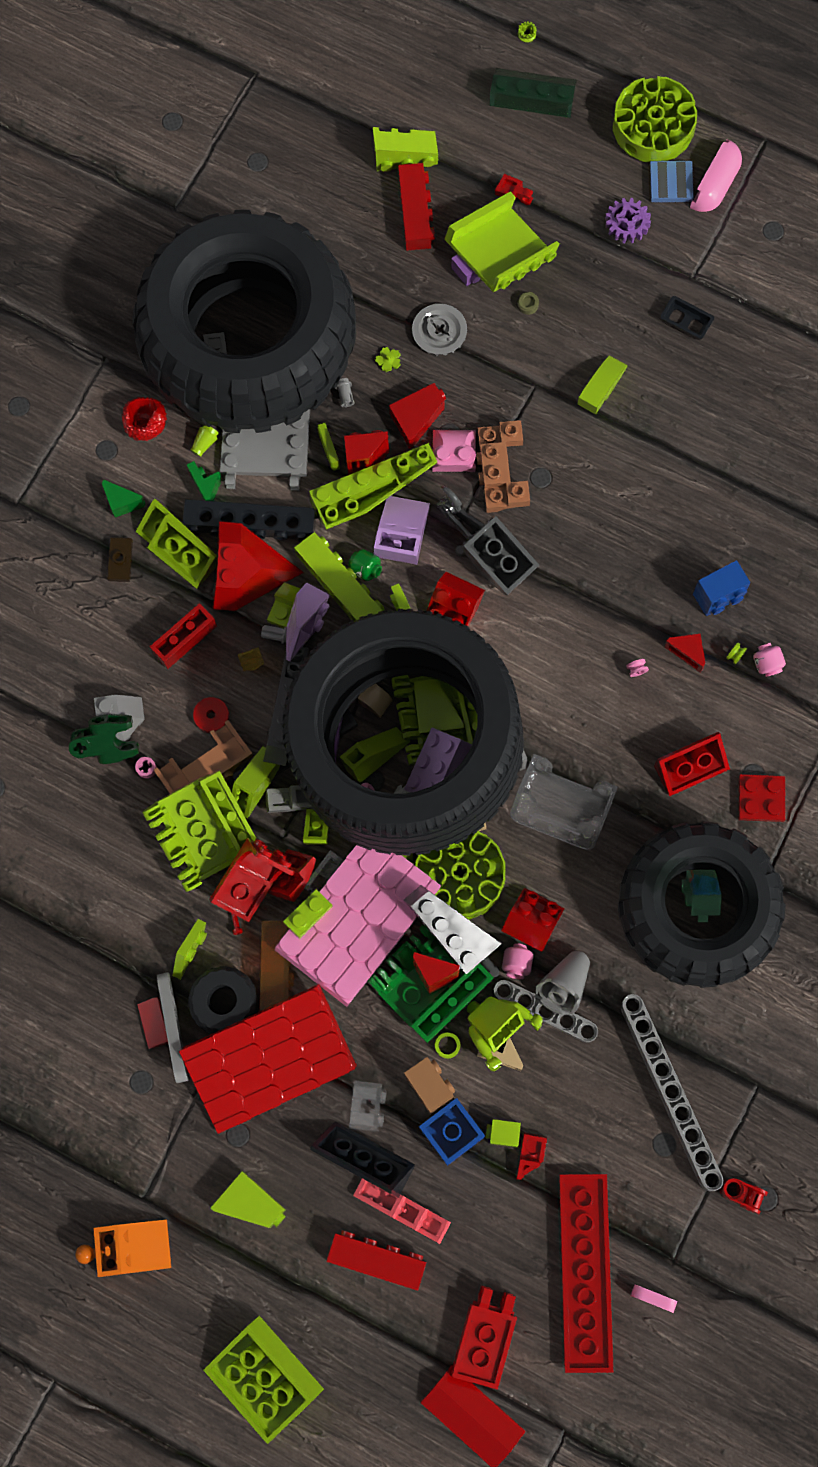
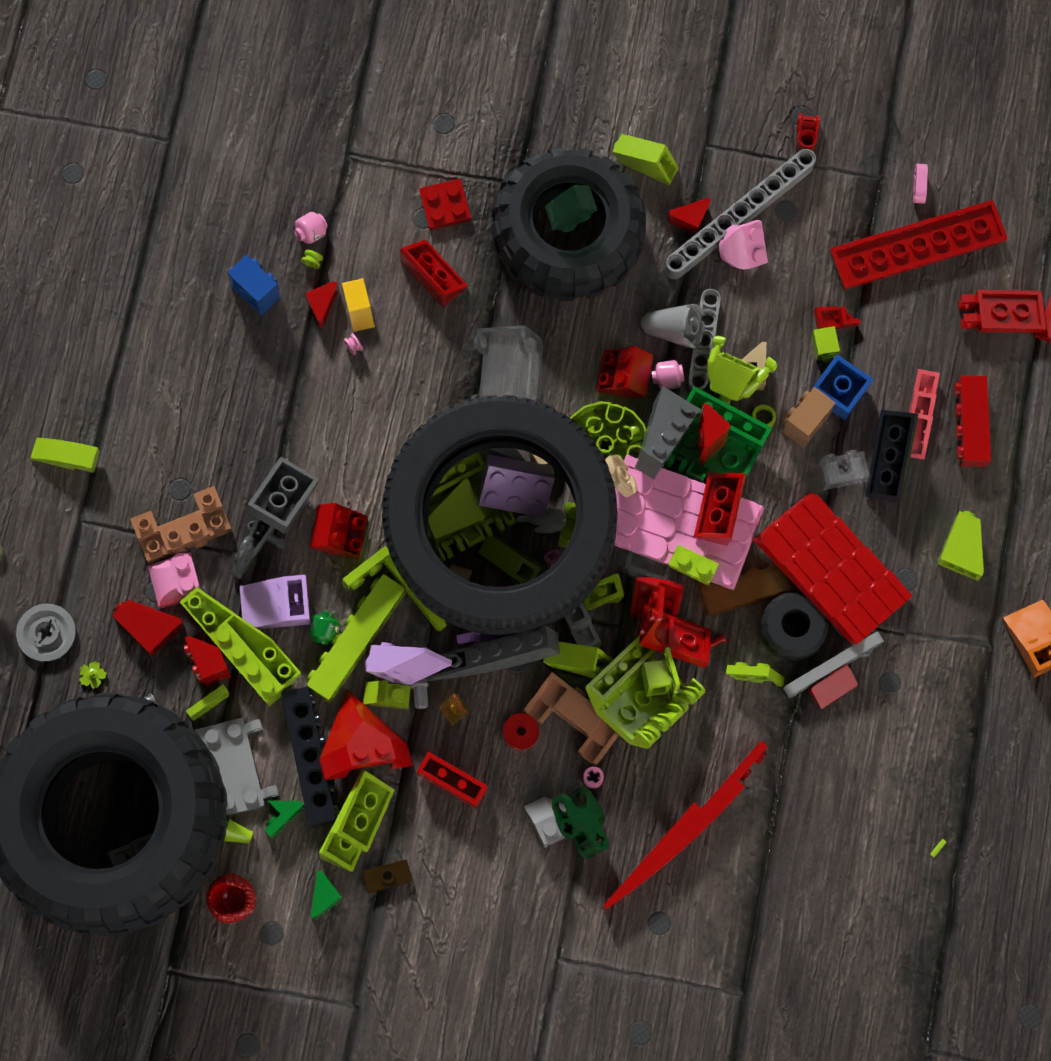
camera: 115 degrees left, 0 degrees up
none -> yellow slope [342,278,375,332]
none -> red slope [602,741,768,911]
none -> tan tile [605,454,637,497]
none -> lime slope [612,134,679,185]
none -> lime brick [641,659,671,697]
none -> lime window [661,647,681,699]
none -> red slope [667,198,711,235]
none -> red slope [694,473,746,546]
none -> bright pink slope [719,220,768,269]

